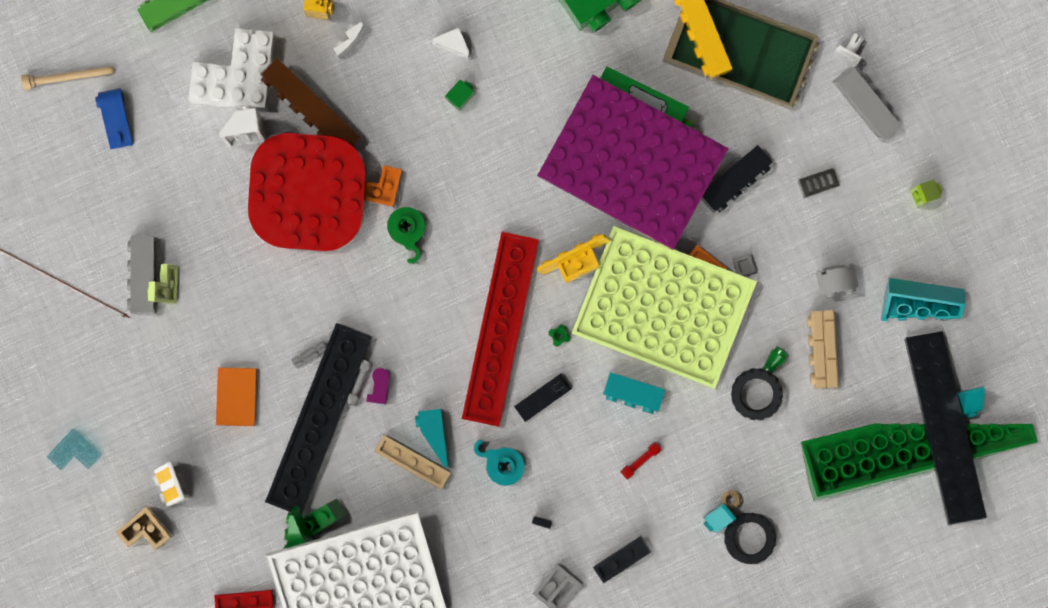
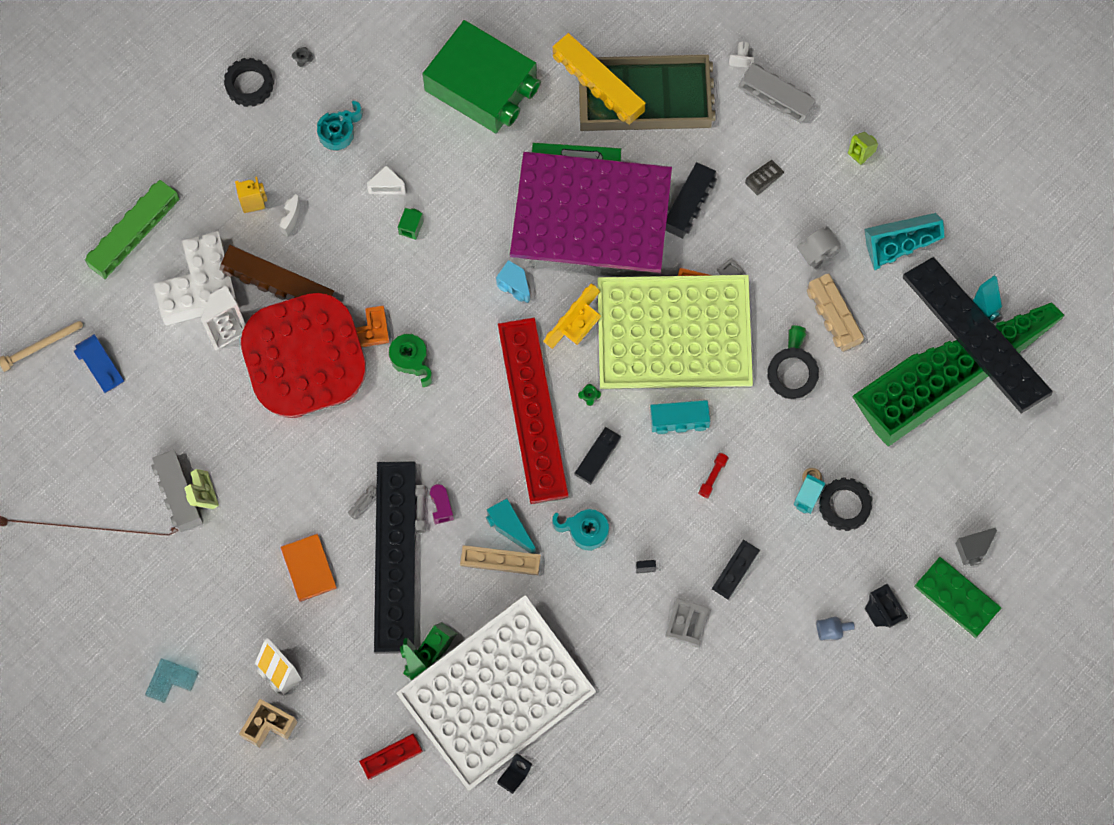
camera: 15 degrees left, 15 degrees down
none -> medium azure slope [496,260,530,303]

